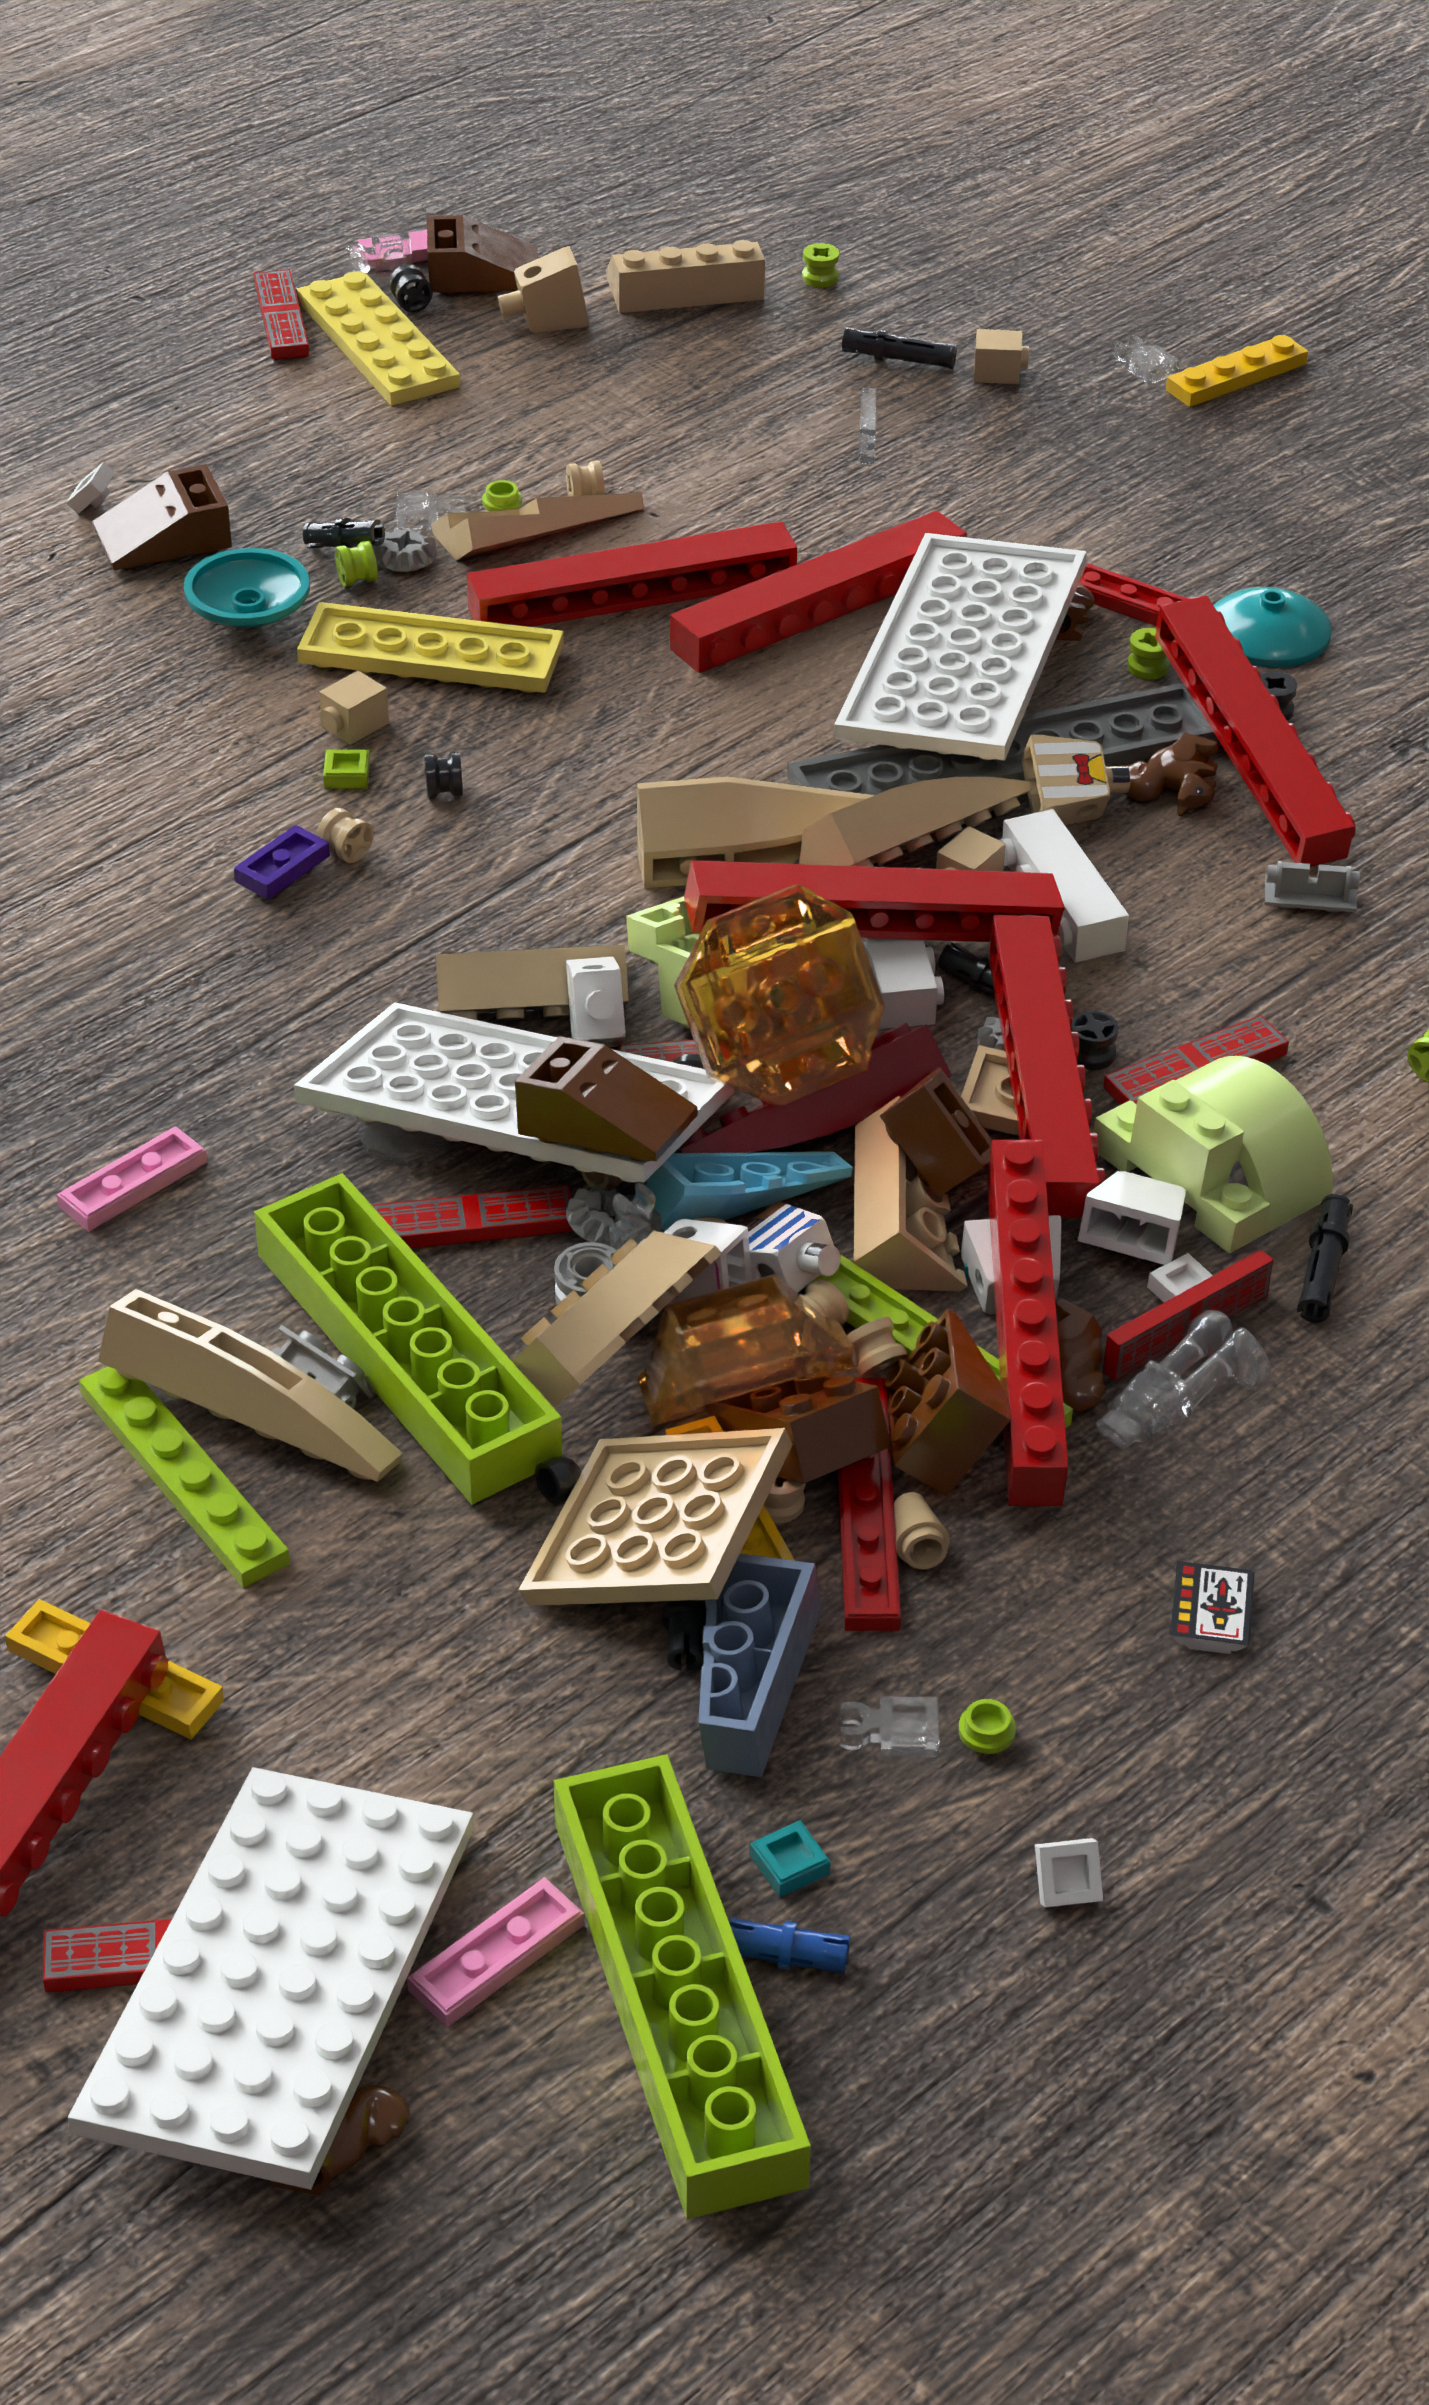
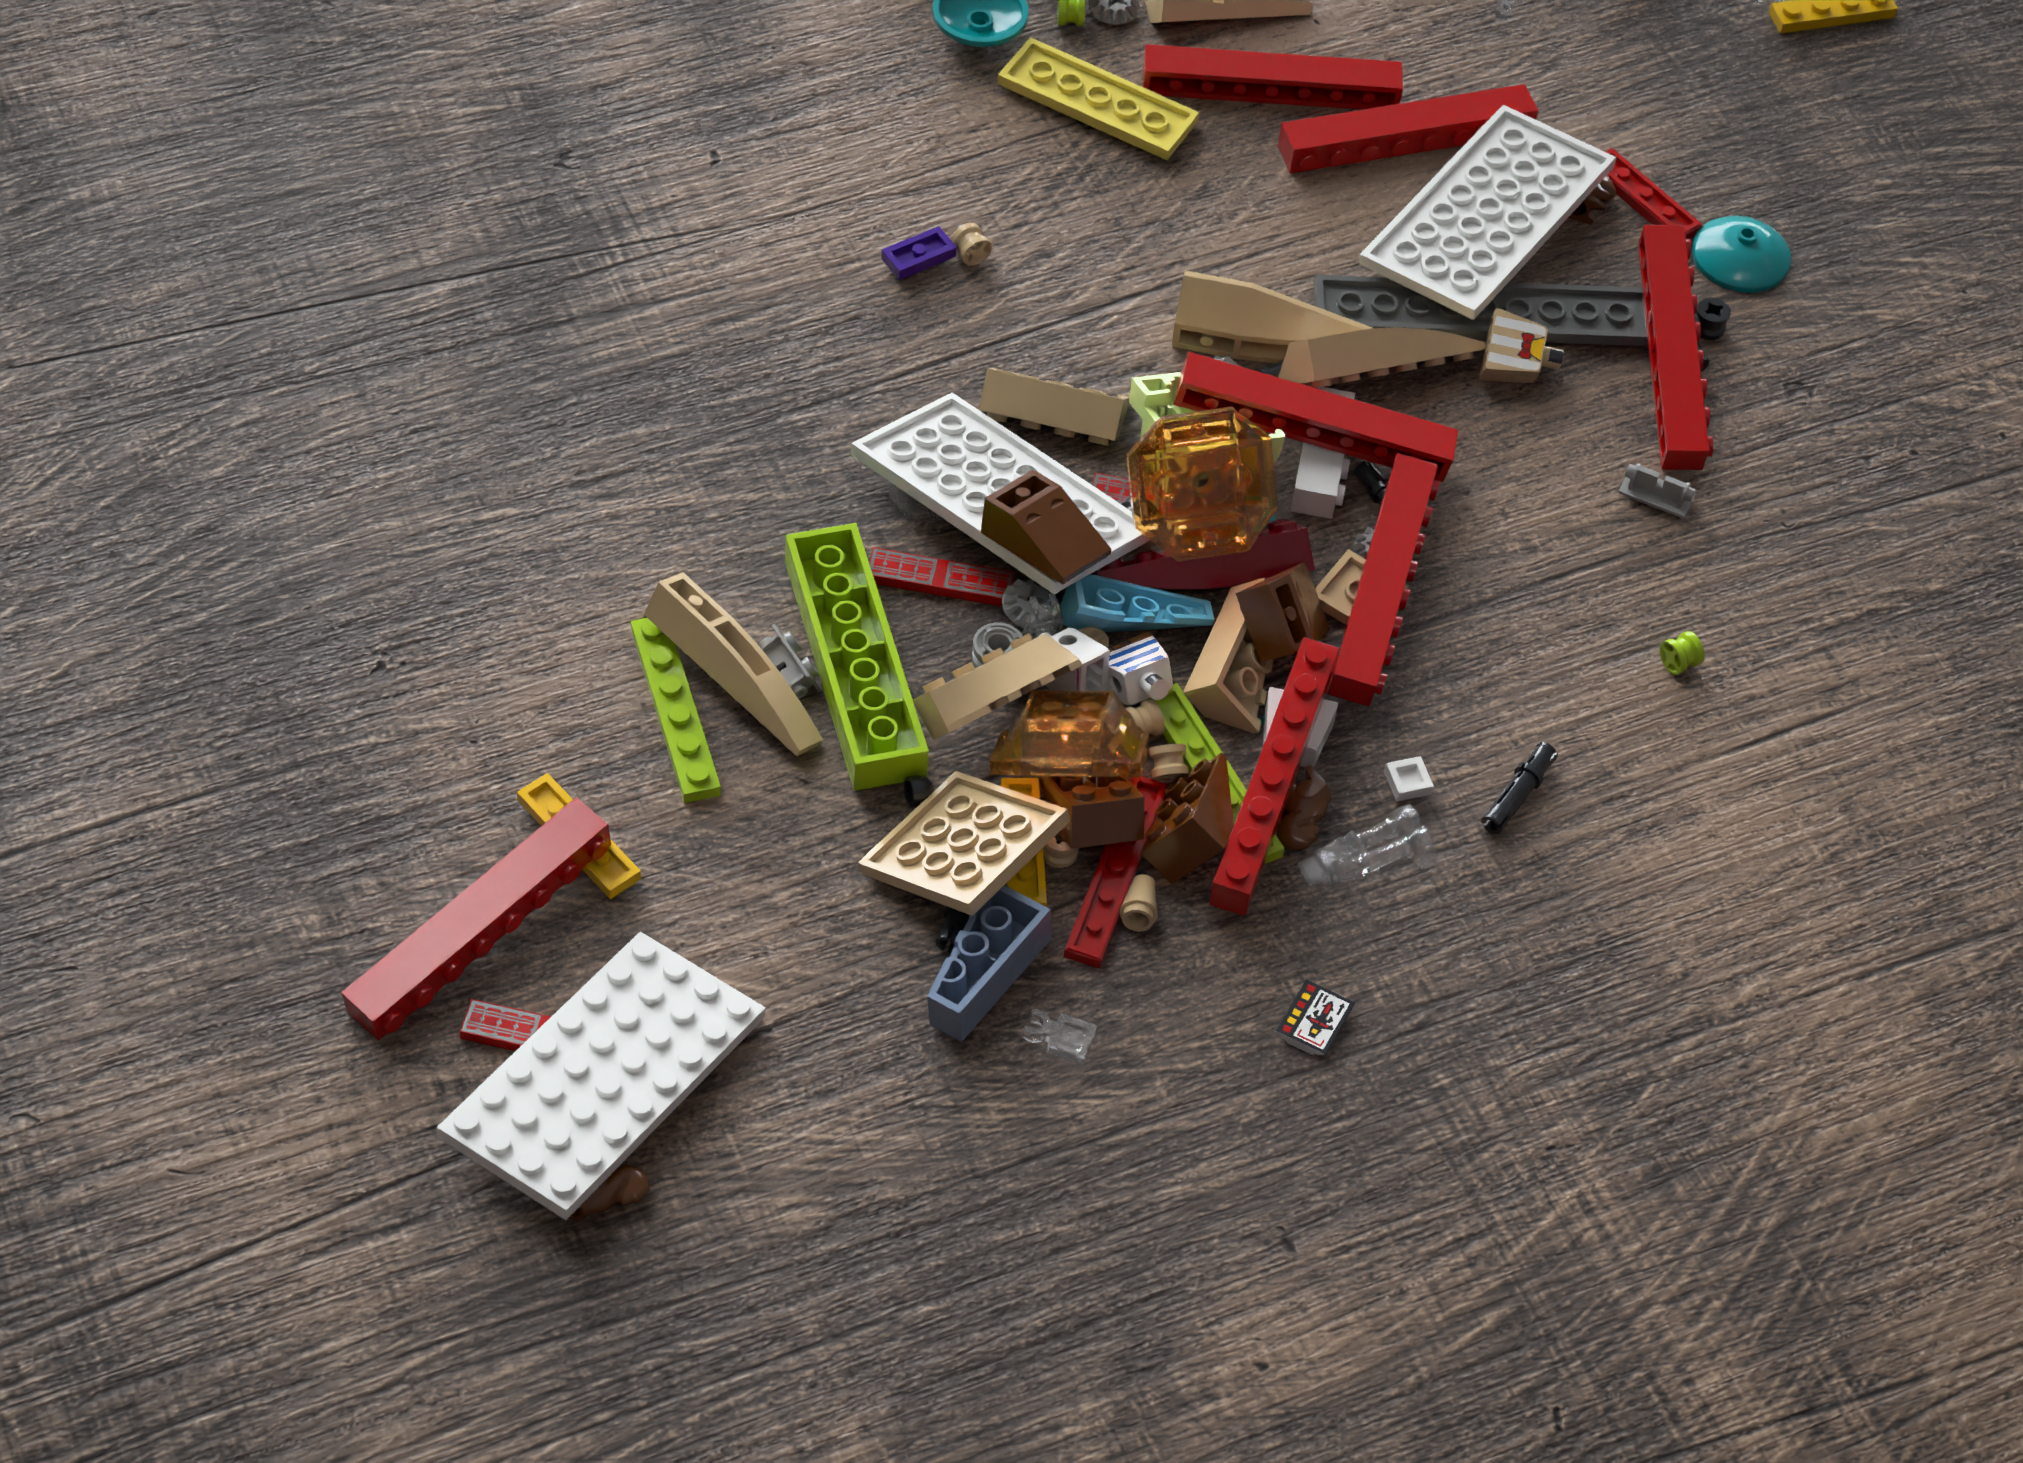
camera: 15 degrees right, 10 degrees up
bright pink tile [57,1126,207,1232] -> none
tan brick [319,670,389,745] -> none
lime tile [323,749,370,789] -> none
bright pink tile [407,1877,584,2027] -> none
black wheel [424,752,463,798] -> none
lime brick [554,1754,811,2220] -> none
white torso [566,956,625,1047] -> none
blue pin [729,1917,850,1975] -> none
teal tile [749,1820,831,1898] -> none
tan brick [936,826,1006,871] -> none
lime plate [958,1699,1016,1754] -> none
white brick [999,809,1129,963] -> none
white plate [1035,1838,1103,1907] -> none
black wheel [1071,1011,1119,1070] -> none
white torso [1078,1171,1186,1265] -> none
yellowish green piece [1093,1056,1333,1254] -> none
red tile [1103,1015,1289,1105] -> none
red tile [1103,1250,1274,1382] -> none
reddish brown animal [1123,733,1218,816] -> none
lime wheel [1127,628,1170,680] -> none

